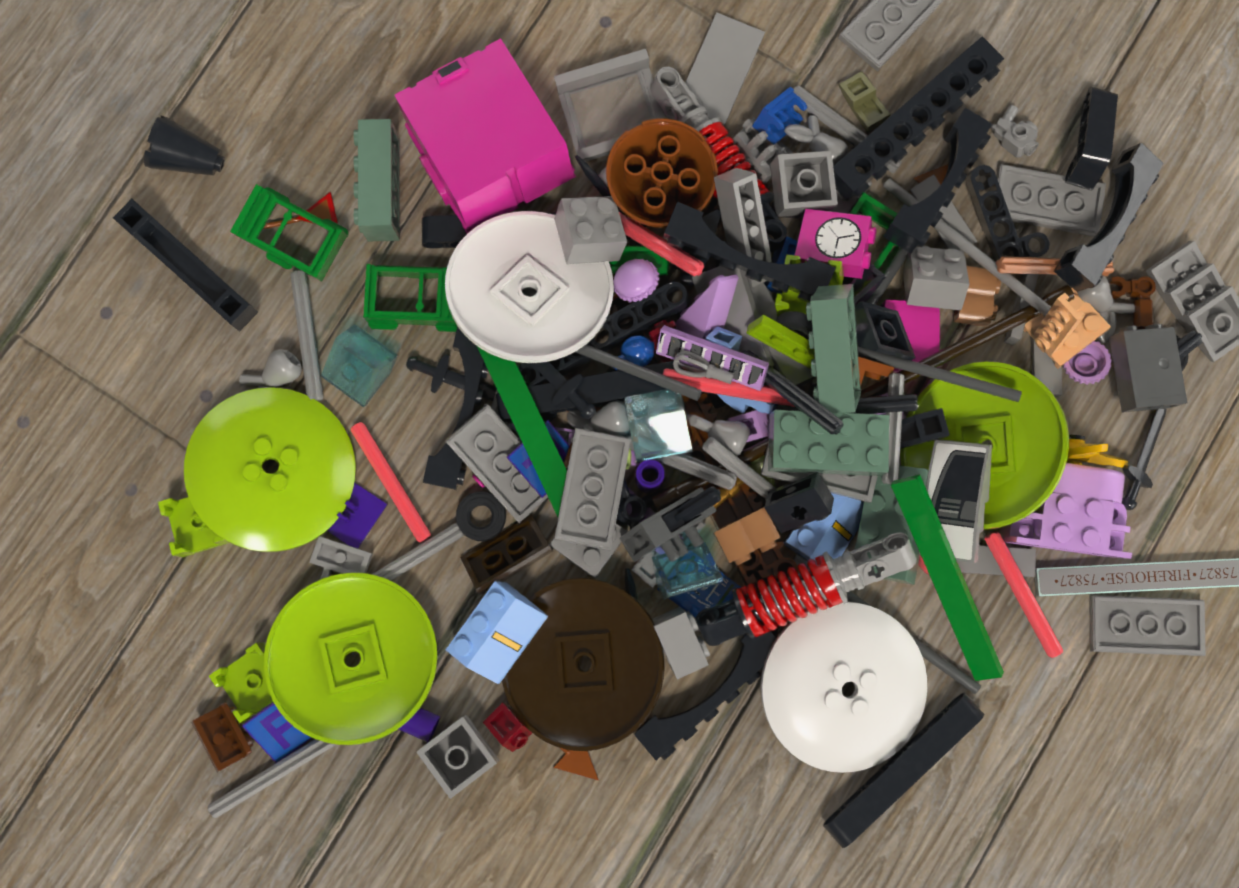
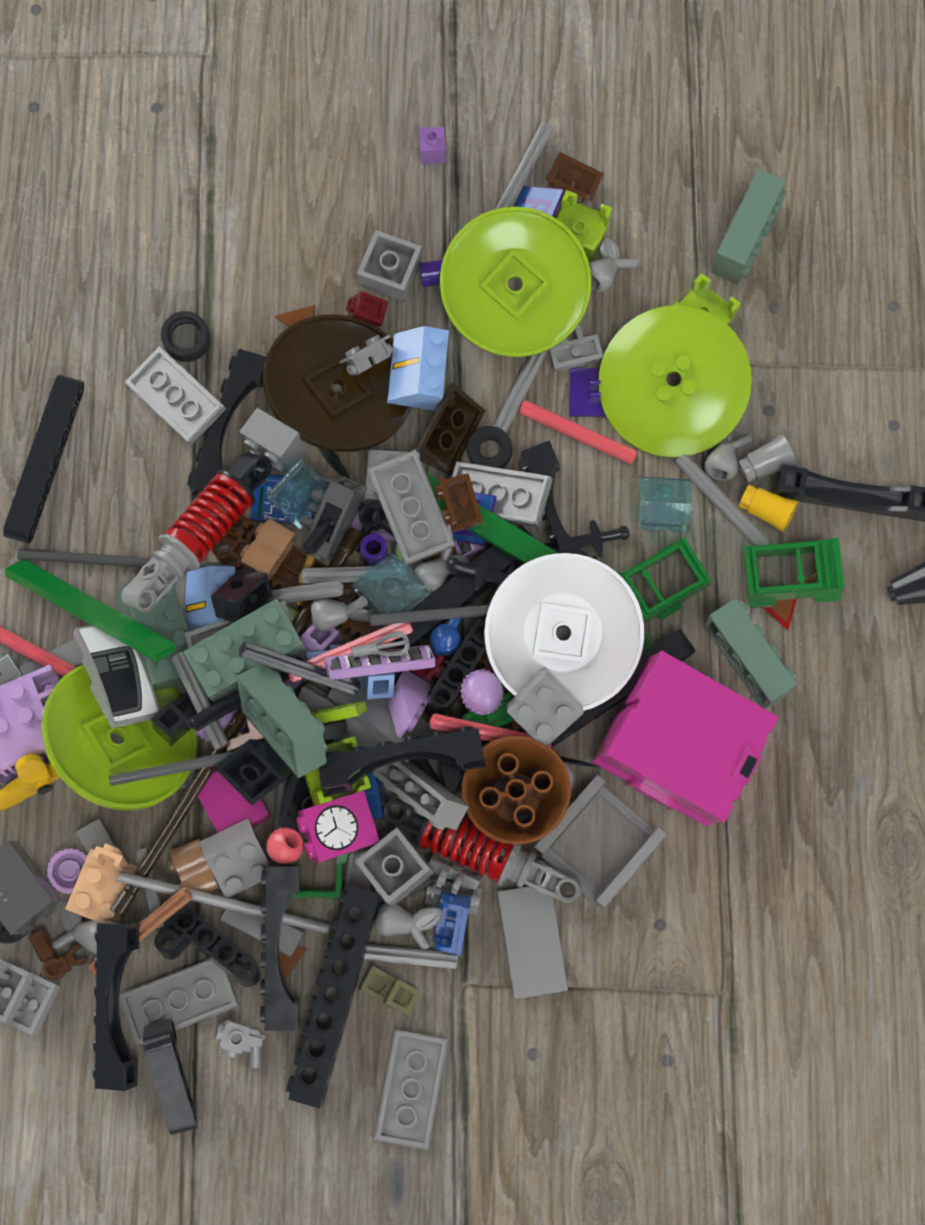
camera: 150 degrees right, 5 degrees down
white dish [761,602,927,773] -> none
none -> light grey tile [125,346,226,445]
none -> black tyre [161,311,210,362]
none -> coral piece [267,827,304,865]
none -> light grey hinge [339,335,393,375]
none -> medium lavender brick [419,127,446,164]
none -> reddish brown bracket [435,473,483,533]
none -> light grey piece [589,236,638,292]
none -> sand green brick [711,168,787,285]
none -> light grey plant [738,434,797,483]
none -> yellow plant [739,485,799,534]

